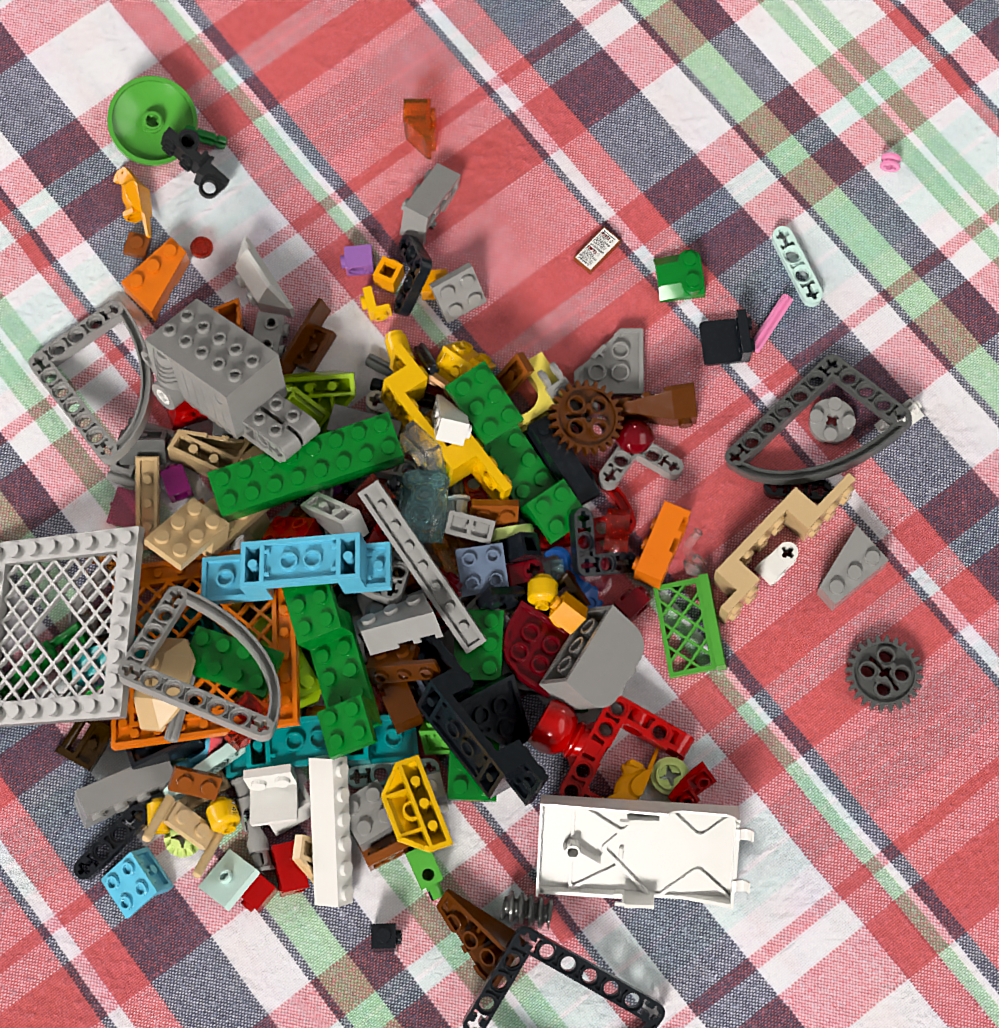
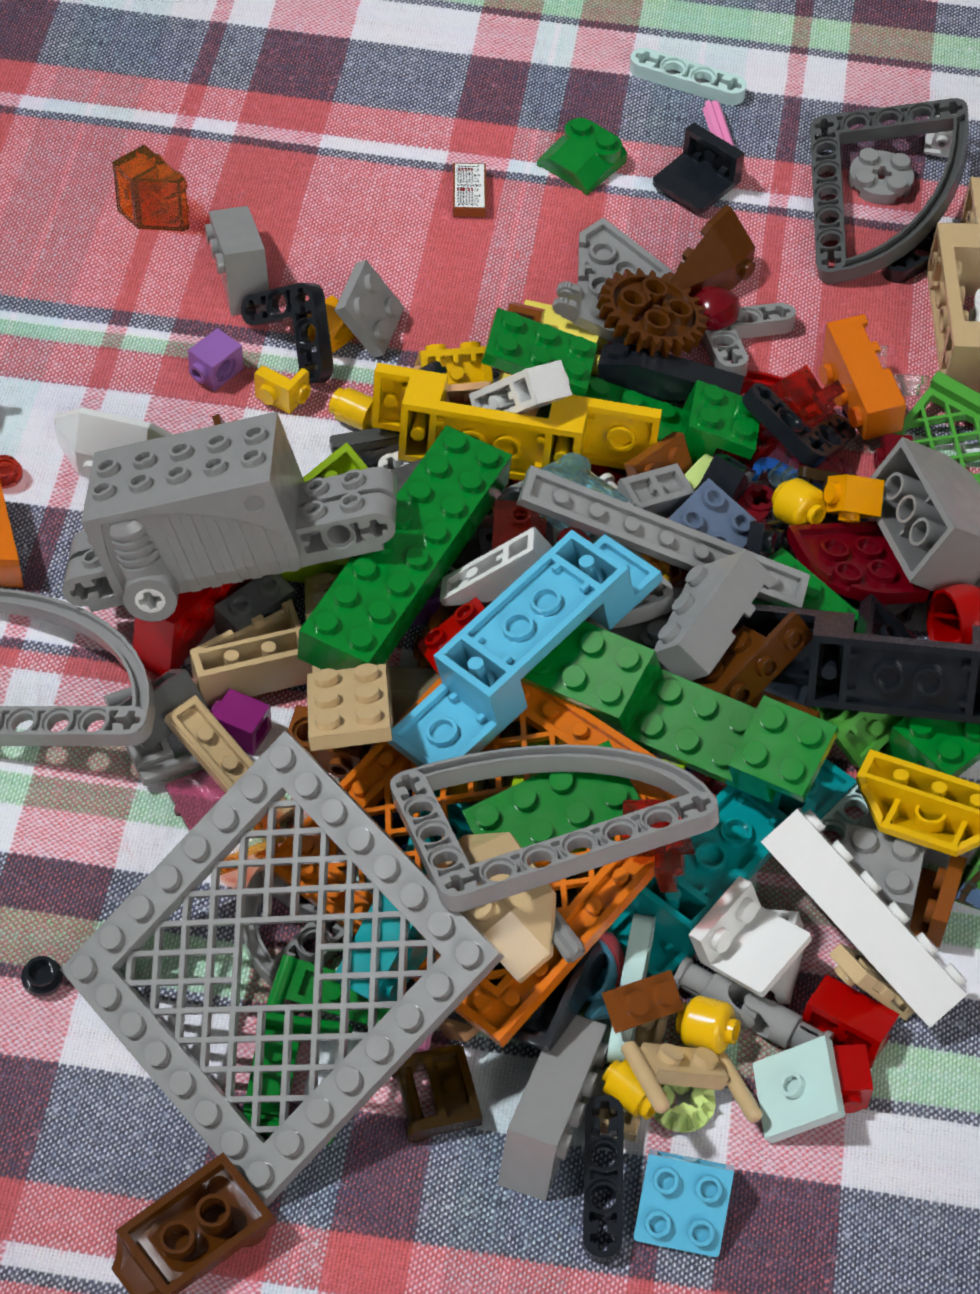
camera: 50 degrees left, 20 degrees down
light orange brick [373,256,405,294] -> none
clear slope [399,421,447,480] -> none

